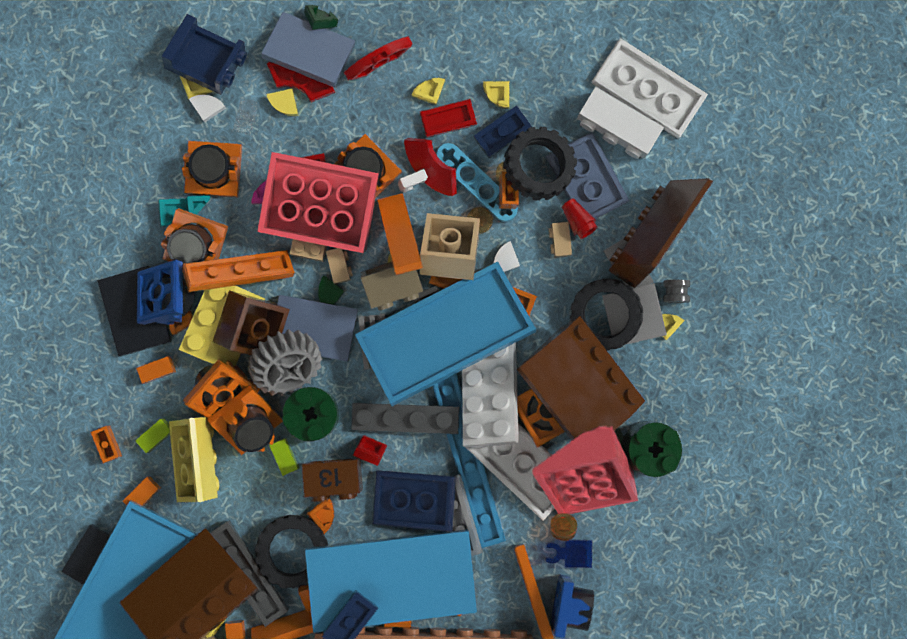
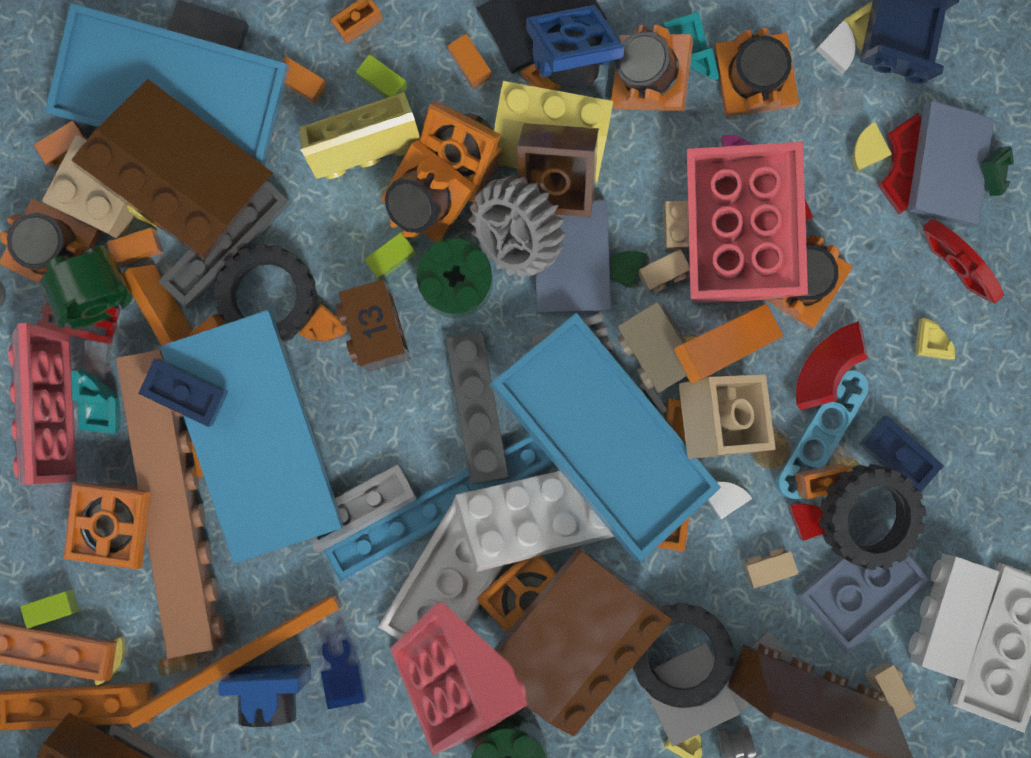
camera: 80 degrees right, 0 degrees up
orange tile [182,250,295,292] -> none
red tile [353,435,387,466] -> none
dark blue tile [372,470,456,532] -> none
white tile [398,169,428,193] -> none
red tile [420,99,477,138] -> none
light yellow tile [483,81,509,109] -> none
clear orange tile [550,513,577,541] -> none
red cone [561,198,598,239] -> none
none -> red tile [787,503,825,541]
none -> tan piece [865,663,917,719]

